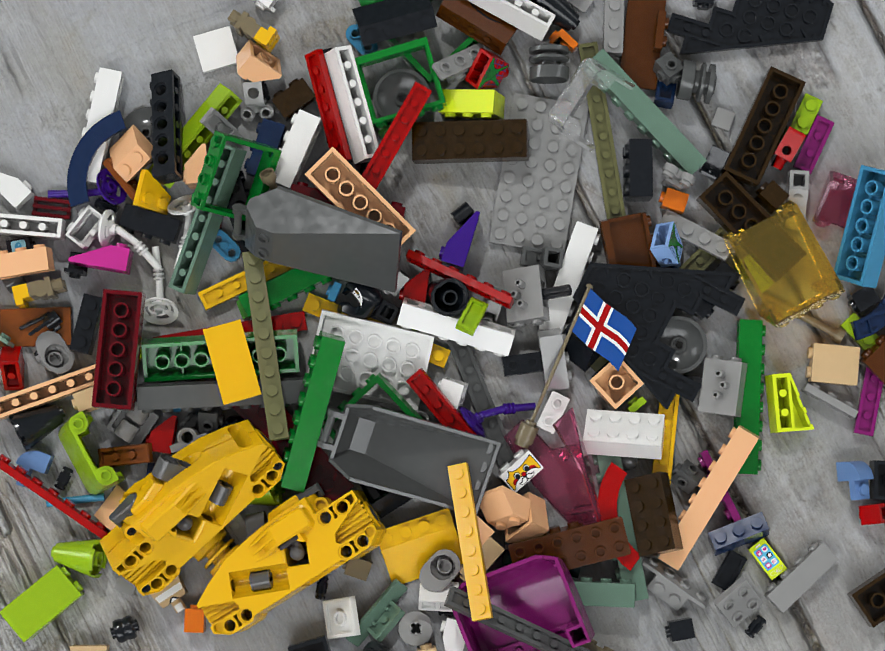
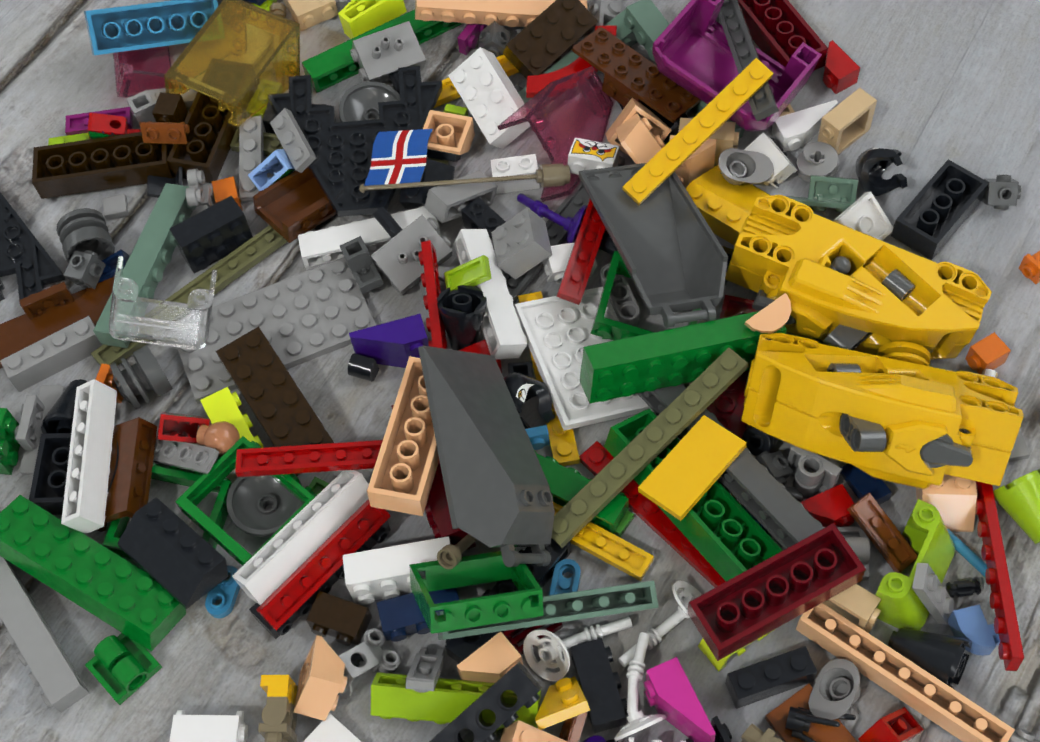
camera: 115 degrees left, 25 degrees down
none -> dark orange hinge [140,121,190,144]
none -> nougat piece [196,421,240,457]
none -> light grey plate [270,108,316,173]
none -> light grey brick [491,207,552,280]
none -> light nougat tile [744,293,791,333]
none -> light grey plate [912,563,954,624]

